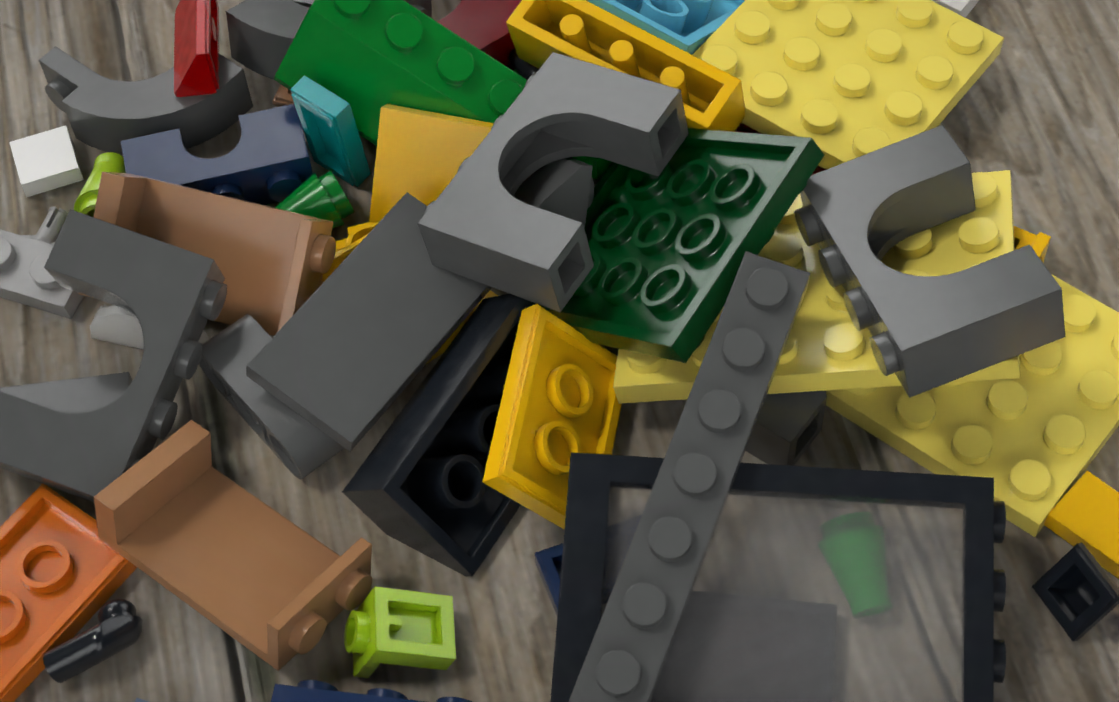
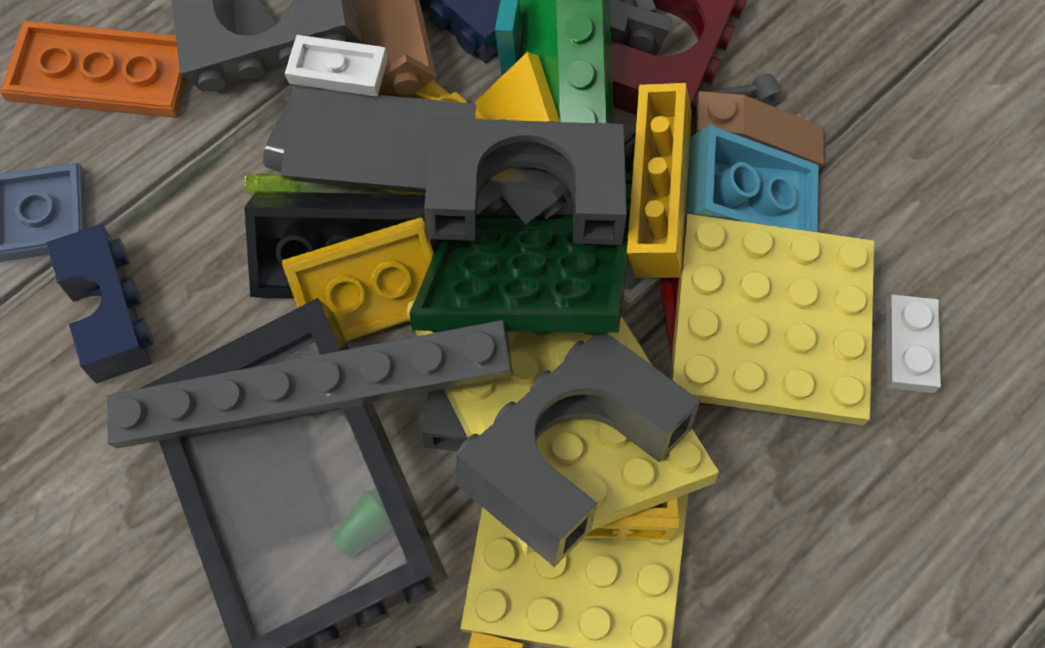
camera: 55 degrees right, 10 degrees up
black arm [43,599,142,683] -> none
medium nougat panel [94,420,372,671] -> none
green cone [275,171,355,229] -> none
lime bracket [344,586,456,678] -> none
none -> clear neon green tile [245,174,300,197]
none -> white plate [285,35,388,97]

